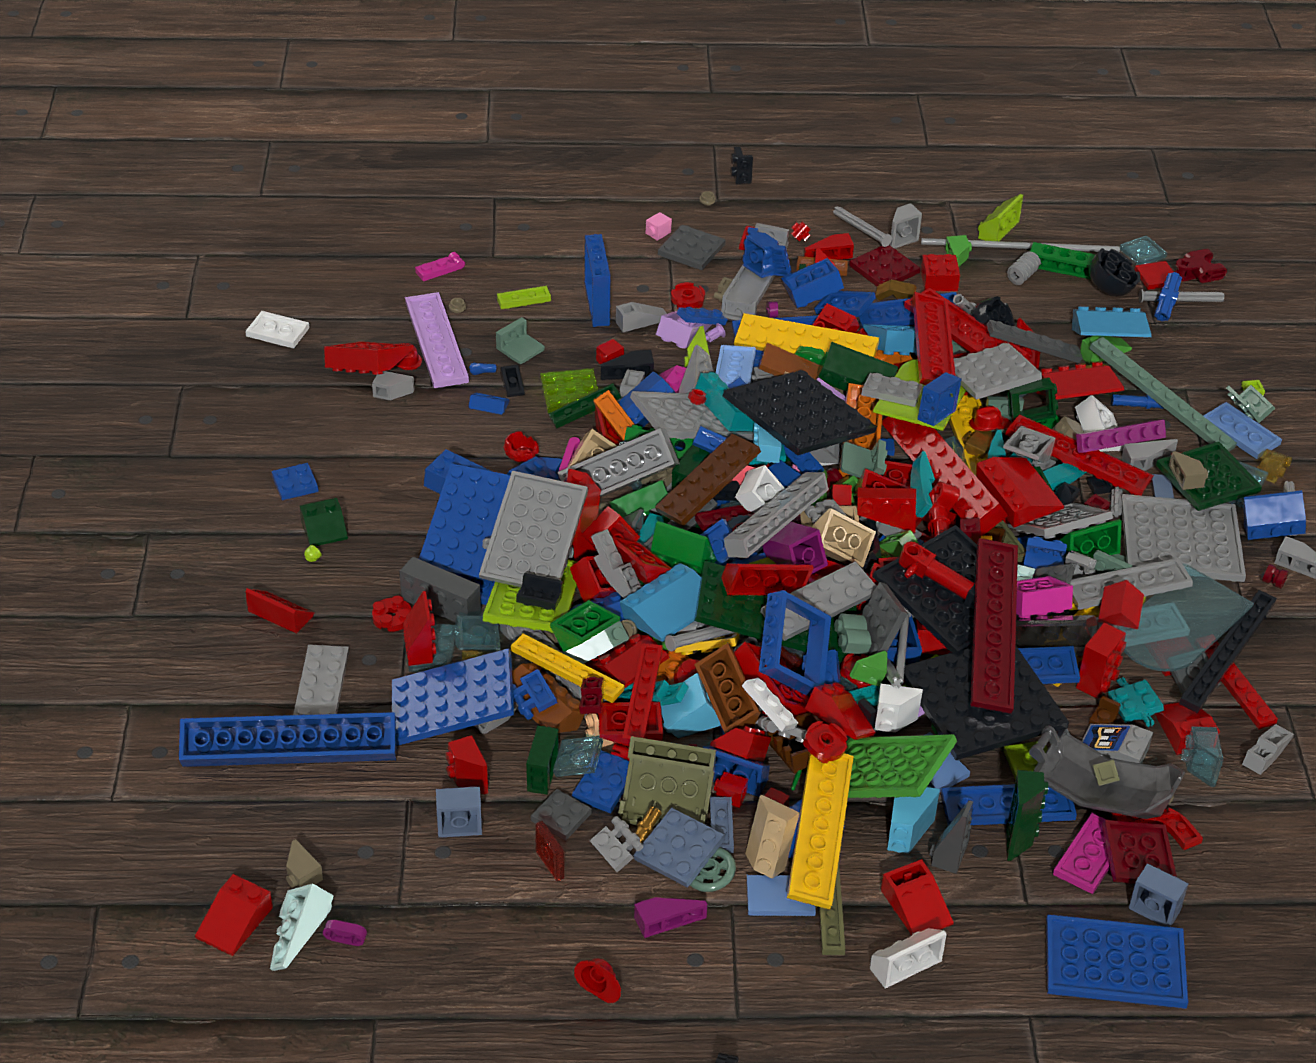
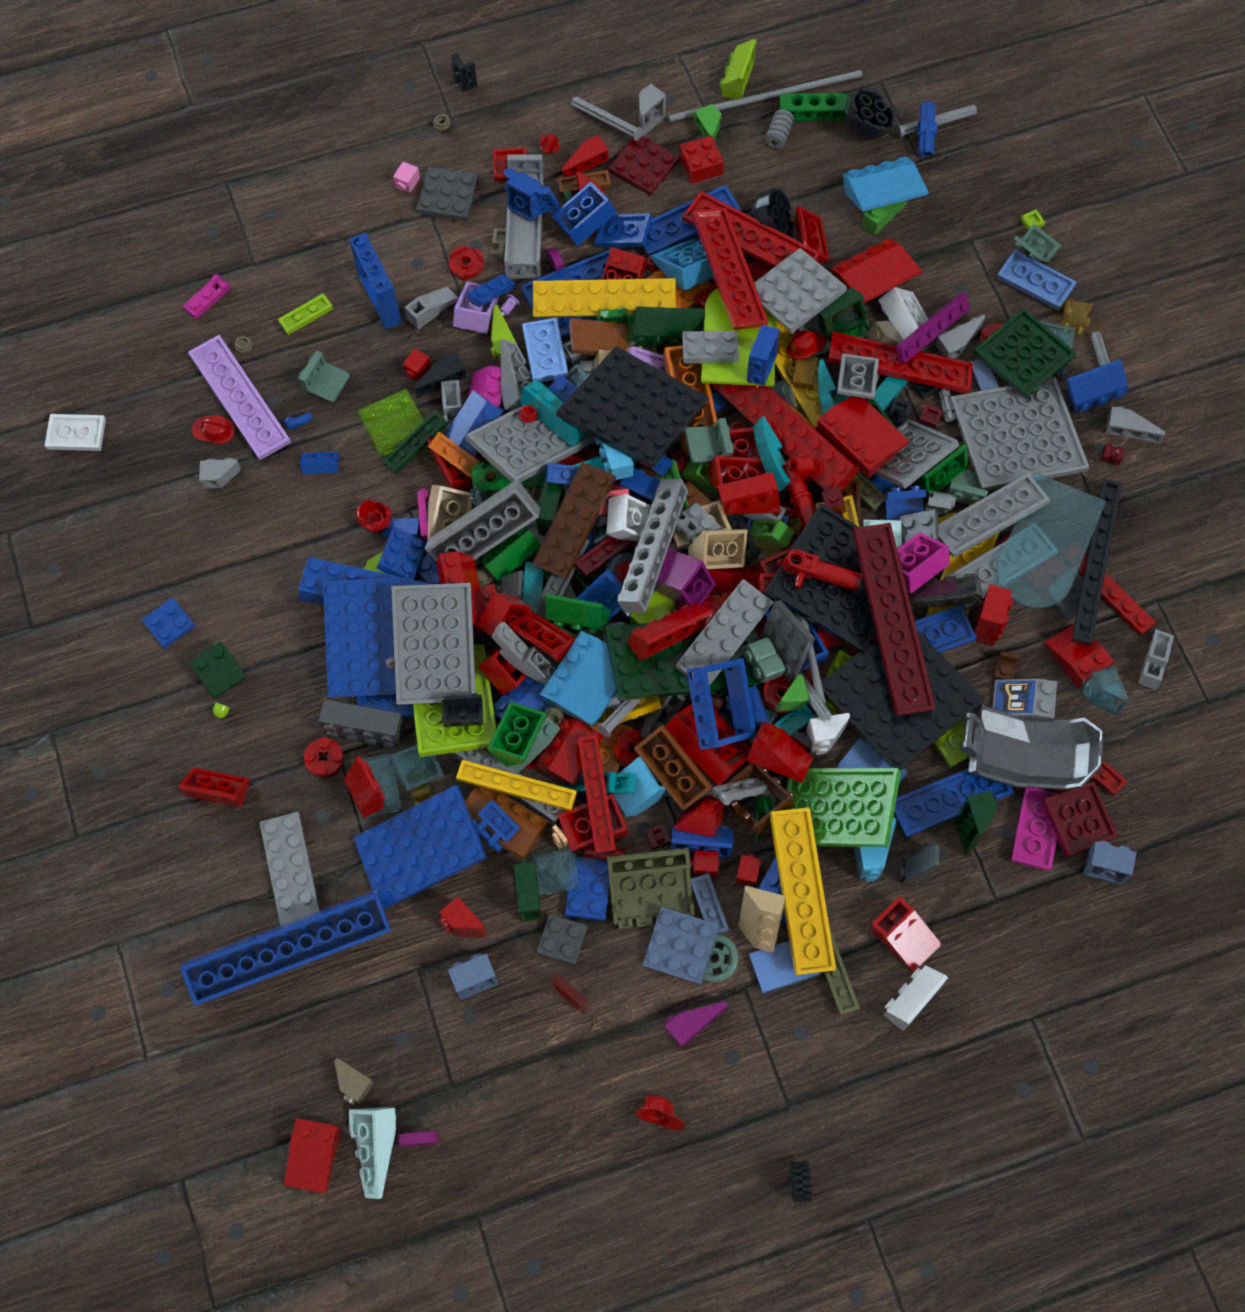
camera: 15 degrees left, 25 degrees up
red slope [324,341,414,374] -> none
black slope [500,365,525,398] -> none
dark red slope [579,677,604,714] -> none
light grey plate [590,816,644,872] -> none
pearl gold pin [635,806,662,844] -> none
white plate [742,678,798,732] -> none
red plate [803,721,847,763] -> none
red brick [831,484,852,506] -> none
pearl gold slope [875,279,917,301] -> none
light grey pin [953,294,976,316] -> none
dark grey plate [987,320,1083,363] -> none
blue plate [1046,915,1188,1009] -> none
sand green plate [1089,337,1237,451] -> none
olive tile [1093,760,1120,786] -> none
red slope [1098,580,1144,629] -> none
teal plate [1108,677,1164,727] -> none
blue pin [1111,394,1165,409] -> none
clear light blue tile [1120,236,1167,265] -> none
red tile [1134,261,1173,290] -> none
dark tan slope [1169,451,1208,490] -> none
dark red piece [1174,249,1227,283] -> none

